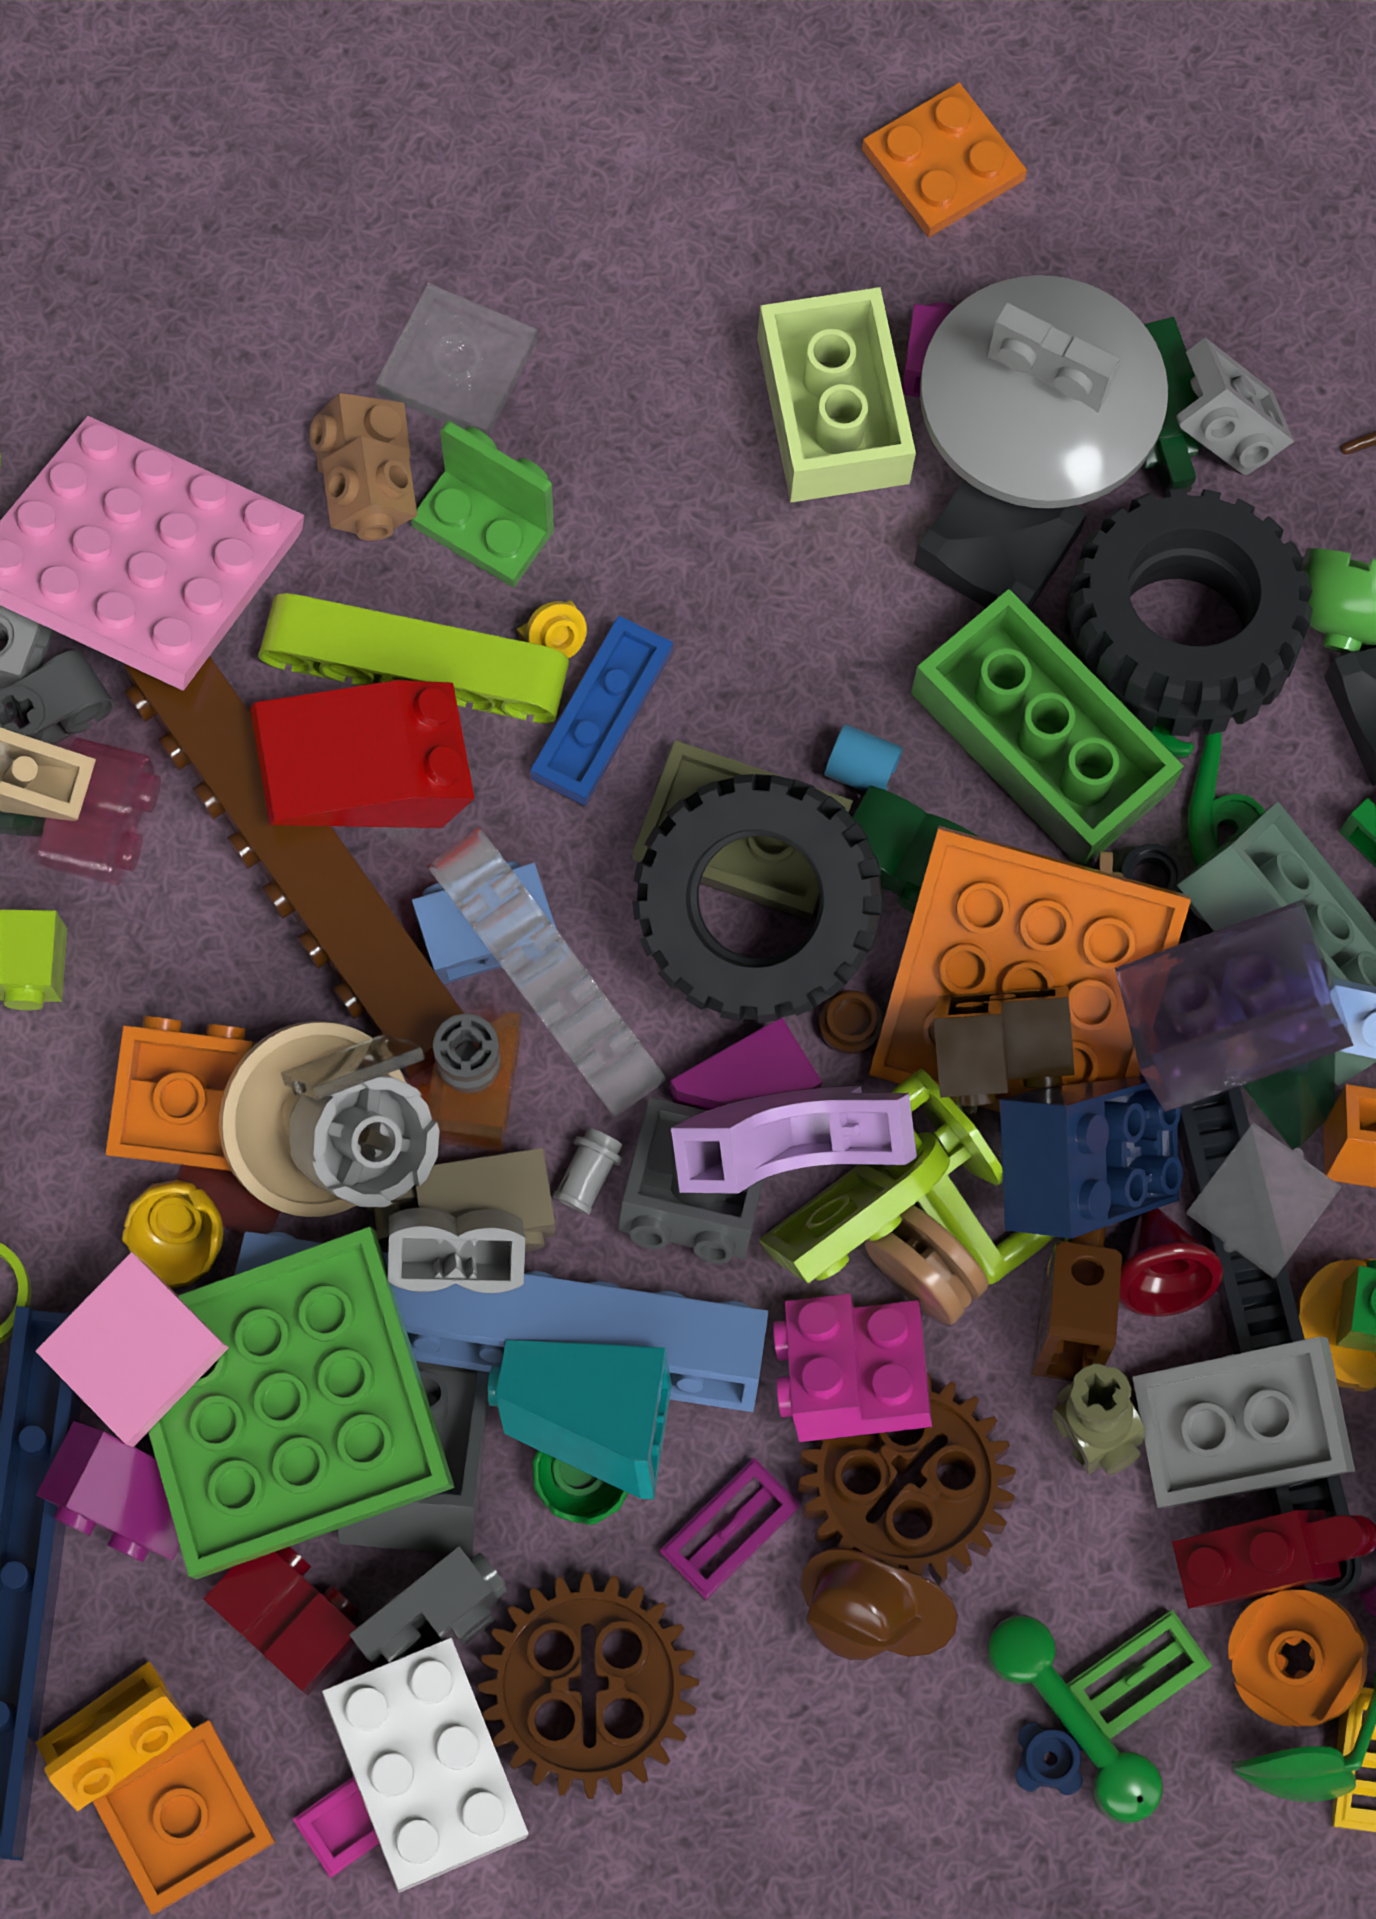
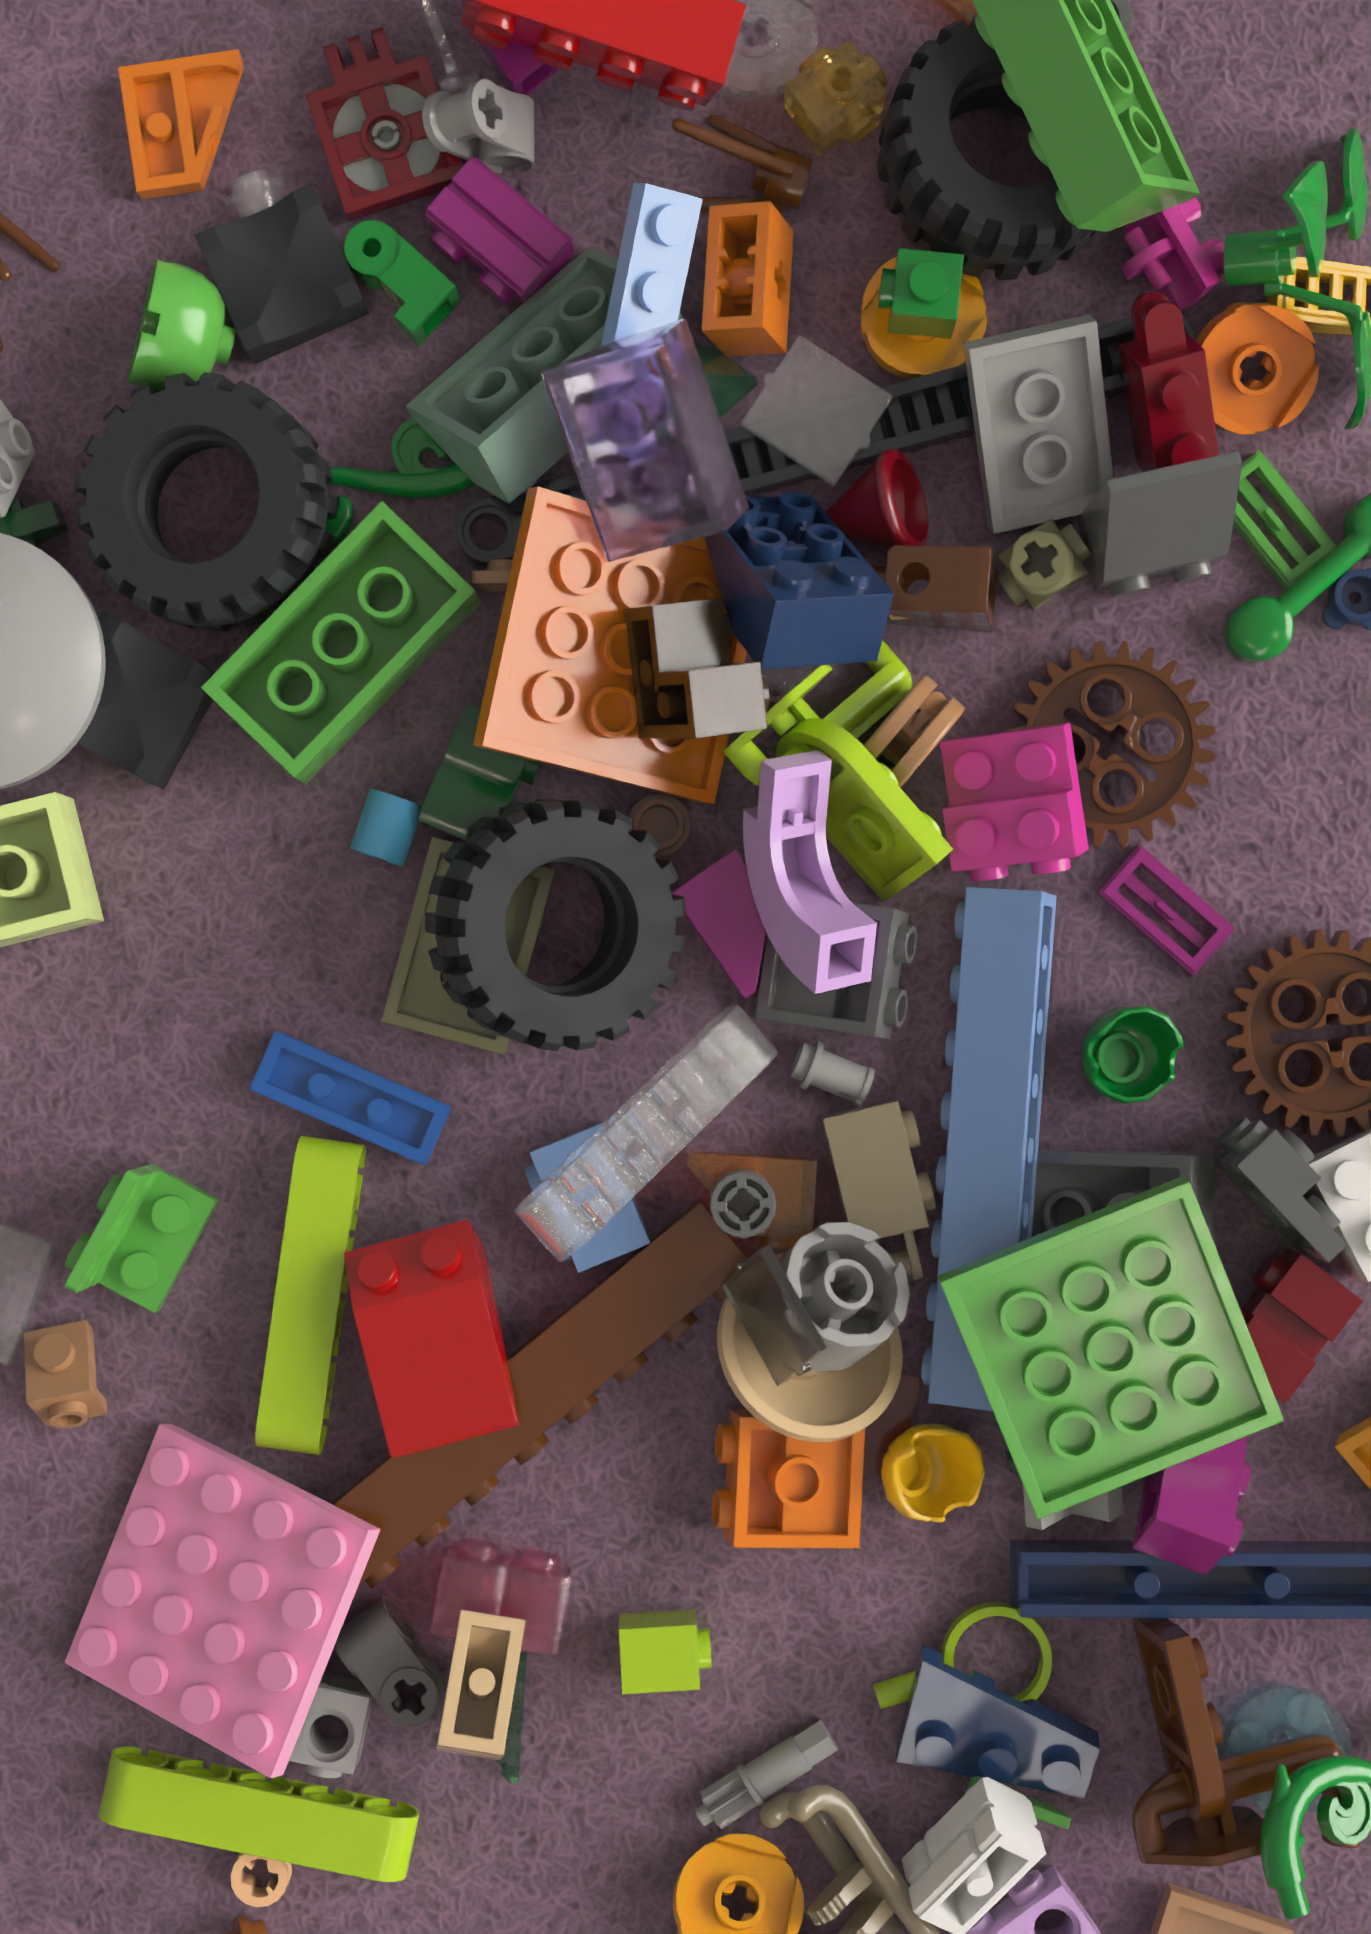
camera: 90 degrees left, 15 degrees up
bright pink tile [36,1252,229,1447] -> none
medium nougat brick [321,436,417,541] -> none
light grey brick [388,1208,526,1293] -> none
teal slope [488,1340,672,1500] -> none
yellow plate [516,600,587,659] -> none
reddish brown piece [801,1548,958,1660] -> none
none -> dark grey slope [1077,451,1242,598]

